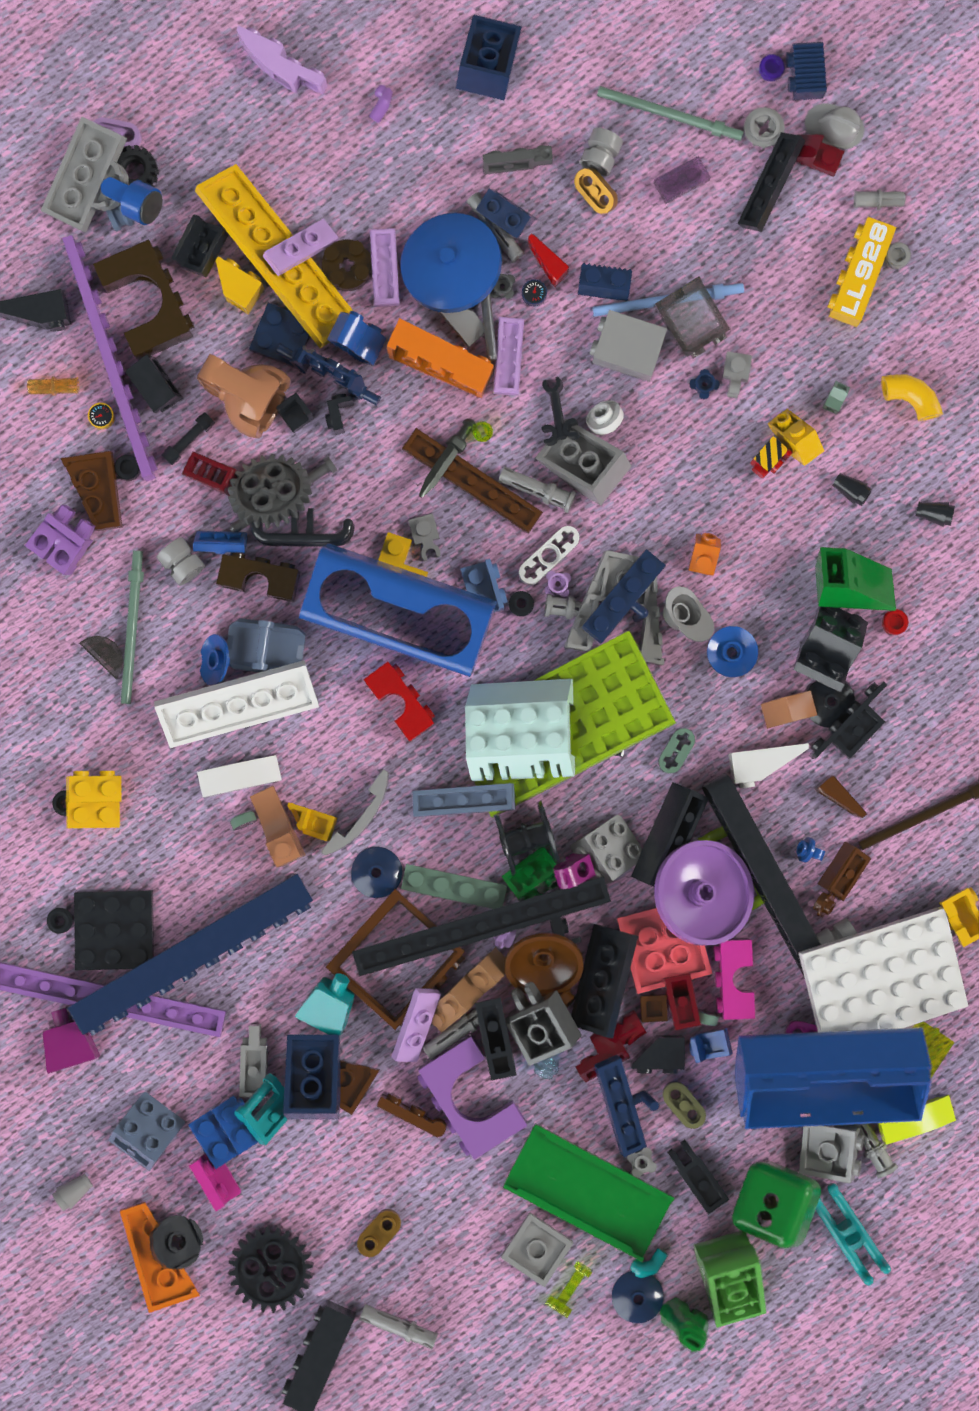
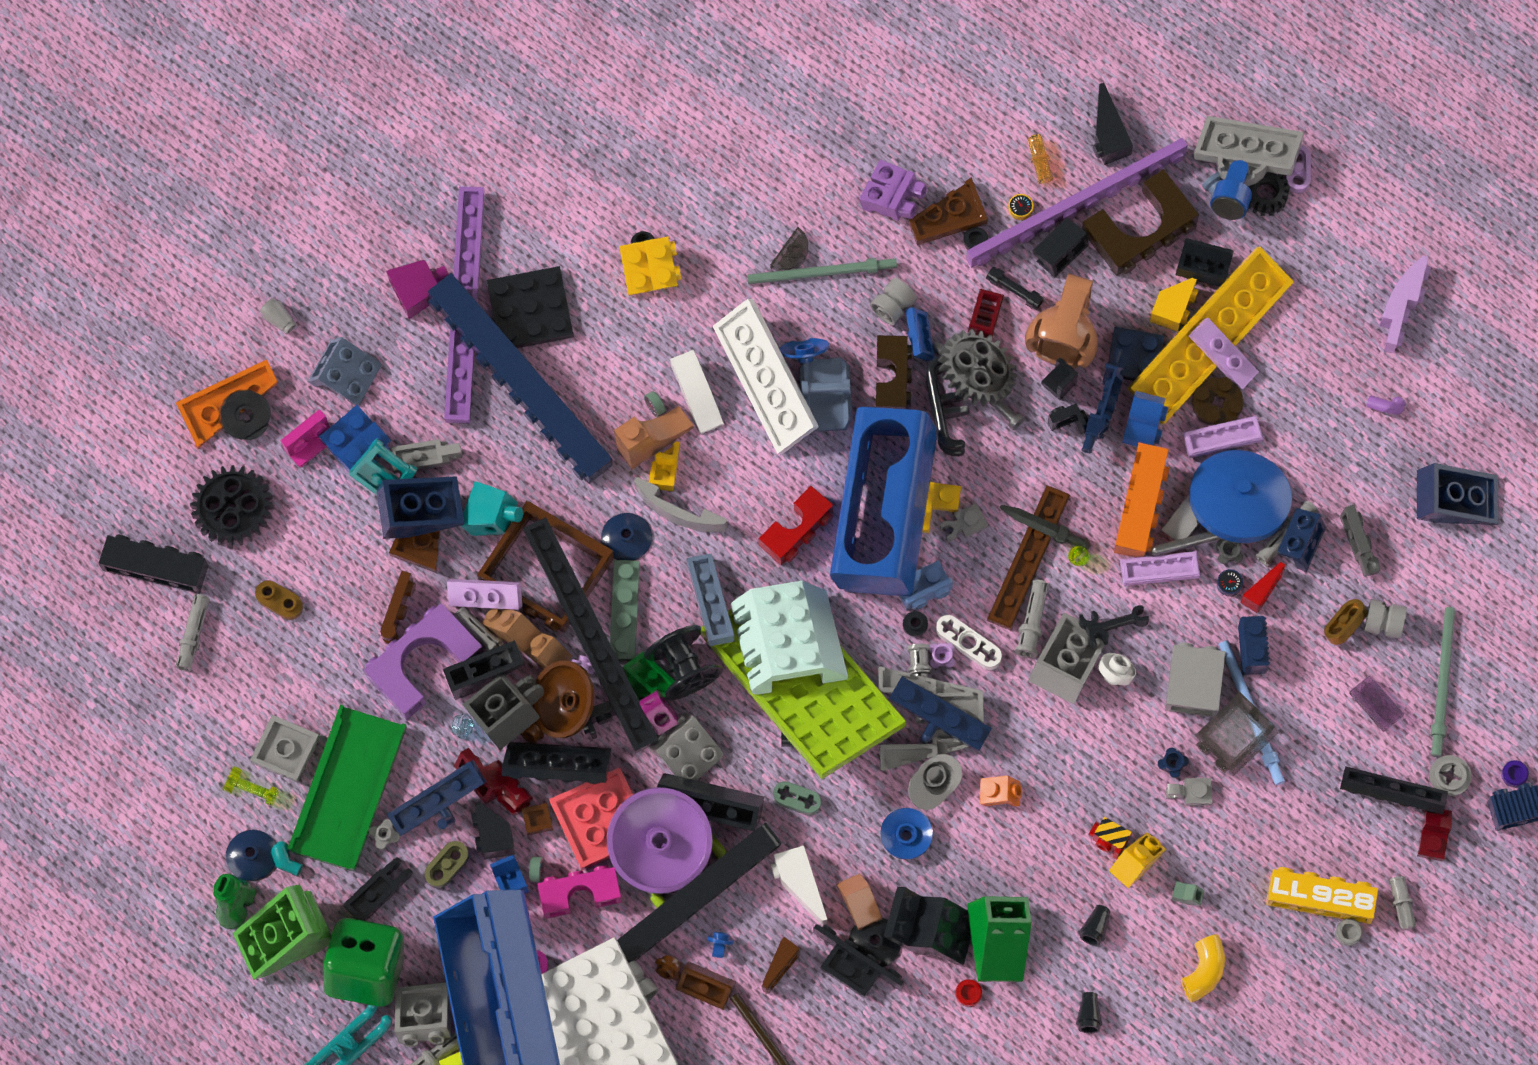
camera: 85 degrees right, 15 degrees down
black plate [47,908,73,934] -> none
dark red slope [664,973,701,1030] -> none
light grey piece [805,103,864,149] -> none

